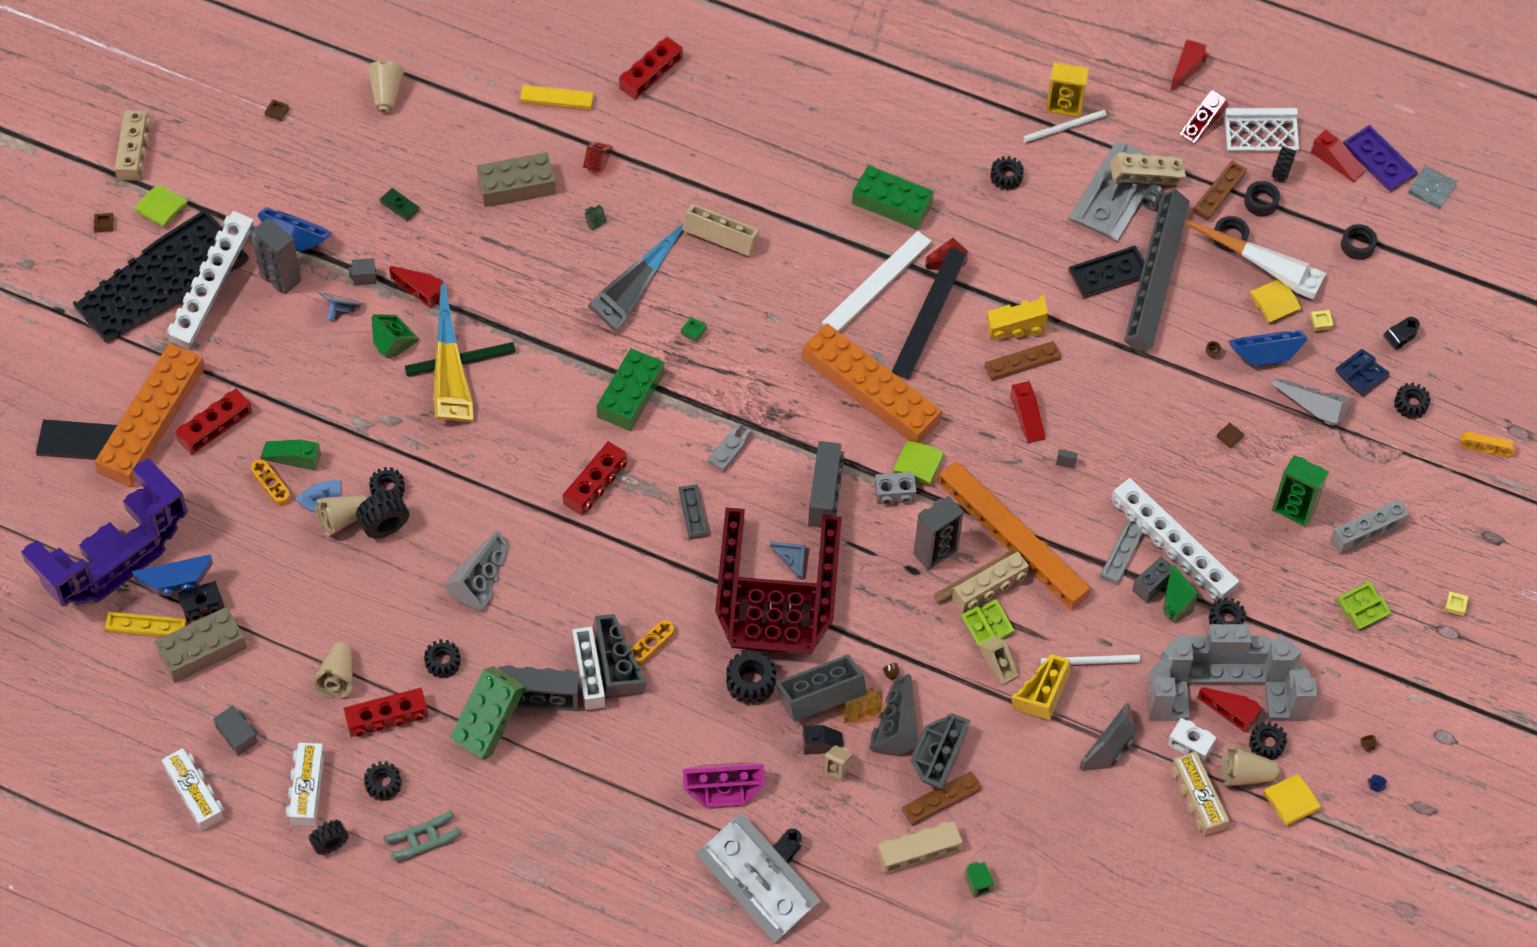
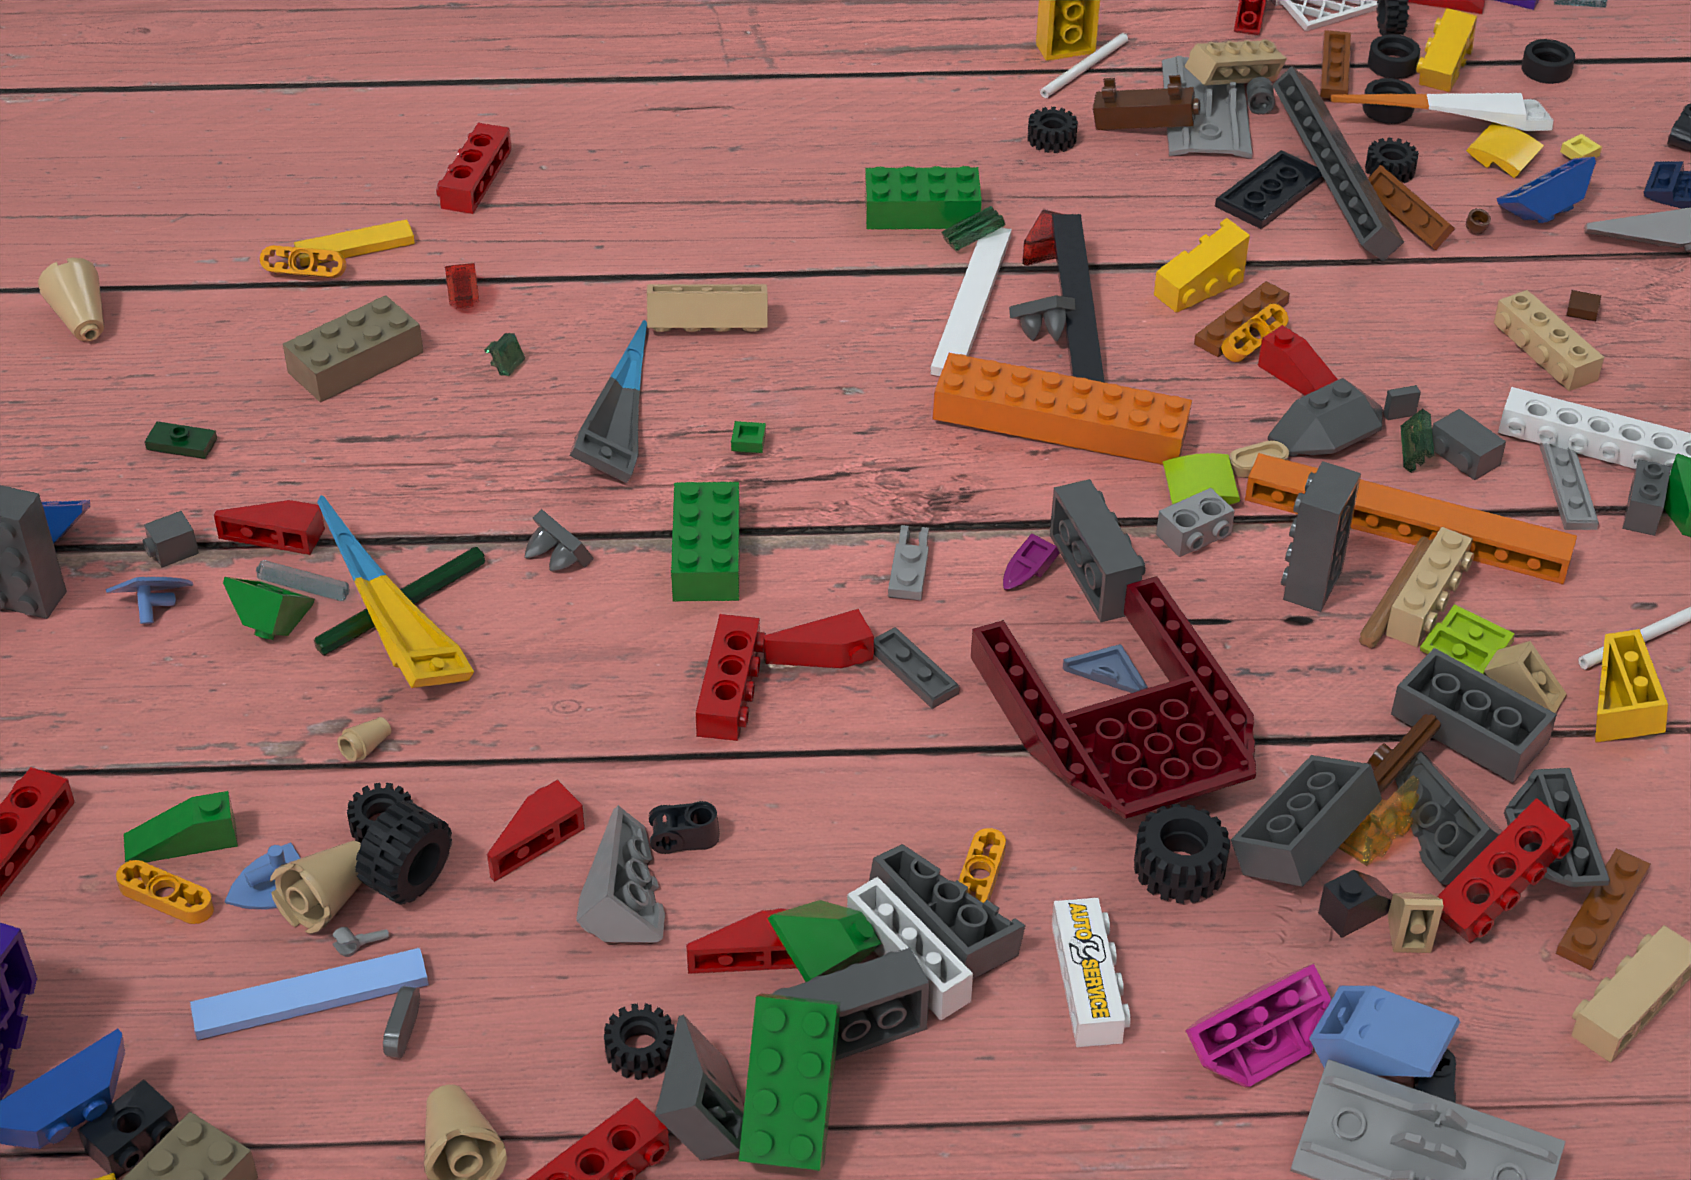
camera: 25 degrees left, 15 degrees down
none -> light blue tile [190,948,429,1040]
none -> clear light blue axle [256,560,350,601]
none -> light orange beam [260,245,346,278]
none -> light grey hand [333,927,389,957]
none -> tan cone [337,717,391,761]
none -> dark grey tile [383,986,420,1058]
none -> red slope [487,780,585,882]
none -> dark grey tile [525,509,594,571]
none -> black piece [649,801,720,854]
none -> dark grey slope [655,1015,744,1160]
none -> red slope [686,908,797,974]
none -> red slope [763,609,874,669]
none -> green slope [767,900,882,982]
none -> clear green tile [941,206,1006,251]
none -> magenta plate [1003,533,1060,590]
none -> dark grey tile [1009,295,1076,341]
none -> white brick [1051,898,1130,1047]
none -> reddish brown brick [1093,75,1200,130]
none -> light orange beam [1221,304,1288,362]
none -> tan tile [1229,441,1289,478]
none -> dark grey wedge [1268,378,1382,457]
none -> medium blue slope [1309,986,1460,1077]
none -> black tyre [1365,137,1419,183]
none -> dark orange plate [1368,165,1456,250]
none -> reddish brown axle [1373,714,1441,795]
none -> dark grey brick [1391,648,1557,783]
none -> clear green tile [1400,409,1434,473]
none -> yellow wedge [1416,8,1477,92]
none -> dark grey brick [1428,409,1506,480]
none -> red brick [1437,798,1574,944]
none -> tan brick [1494,290,1604,391]

